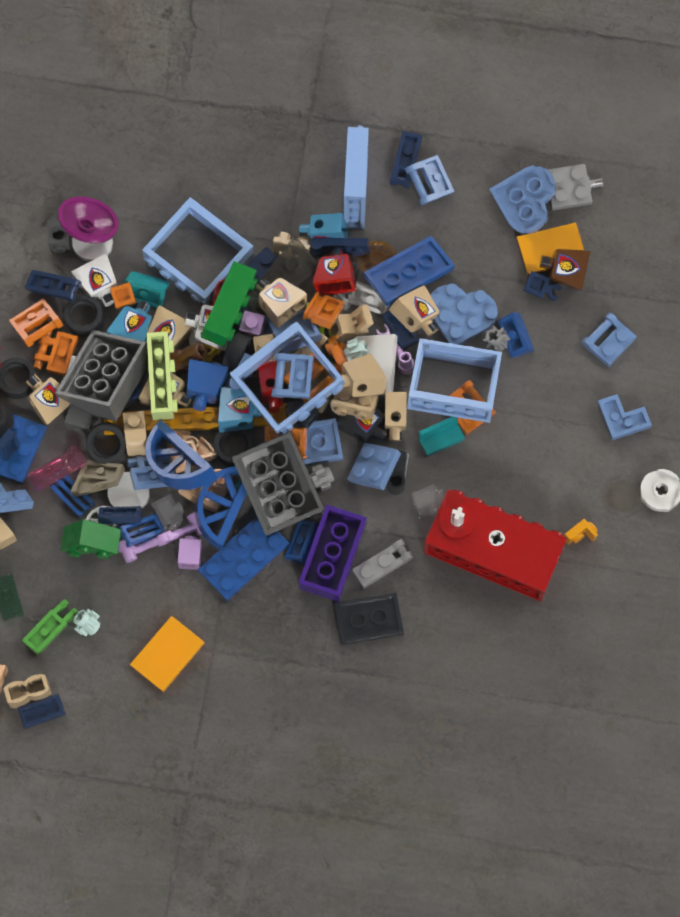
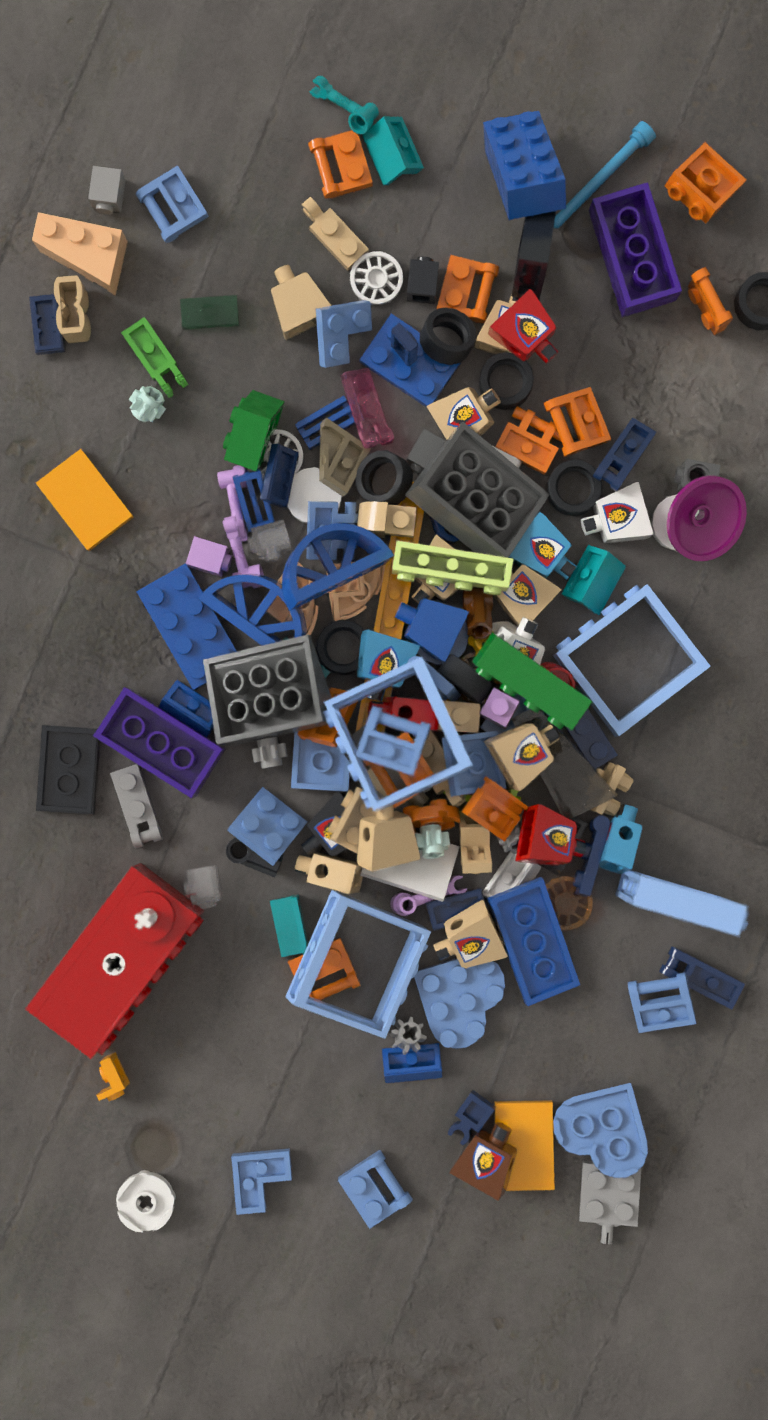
camera: 105 degrees right, 15 degrees up
orange plate [110,282,136,309] -> none

